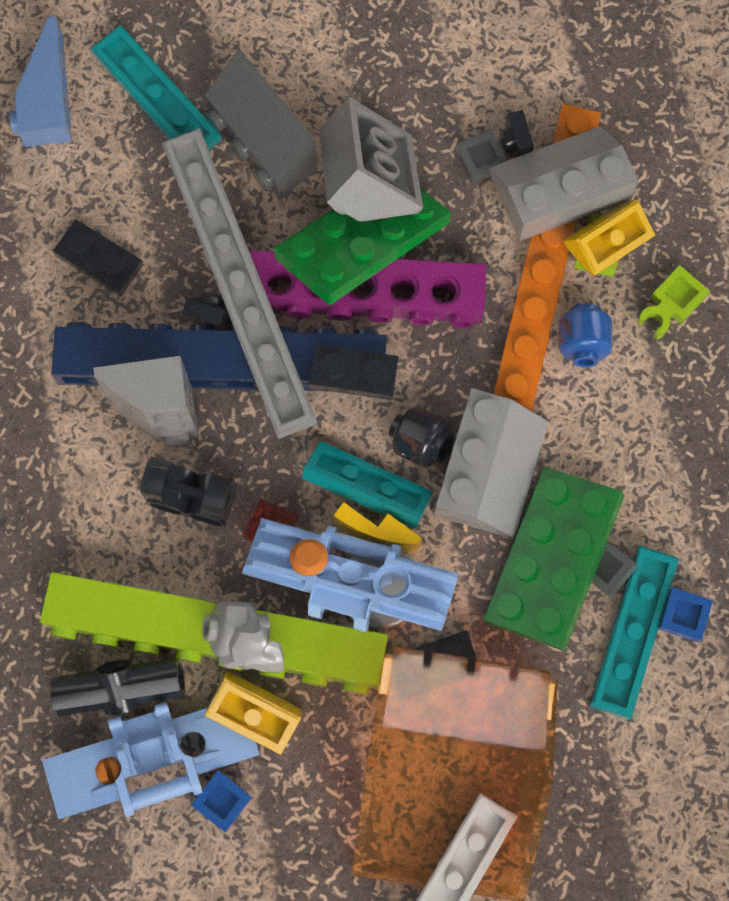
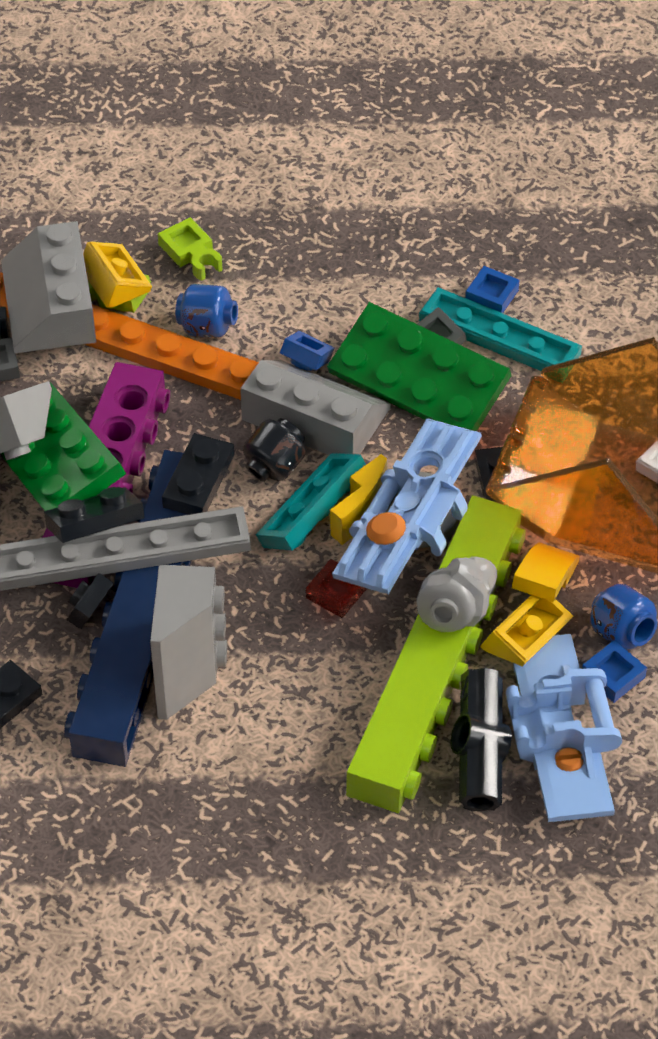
camera: 80 degrees left, 25 degrees down
black piece [140,456,238,527] -> none
none -> black plate [44,487,145,543]
none -> blue plate [280,331,335,371]
none -> yellow slope [512,542,580,602]
none -> blue head [590,584,658,650]

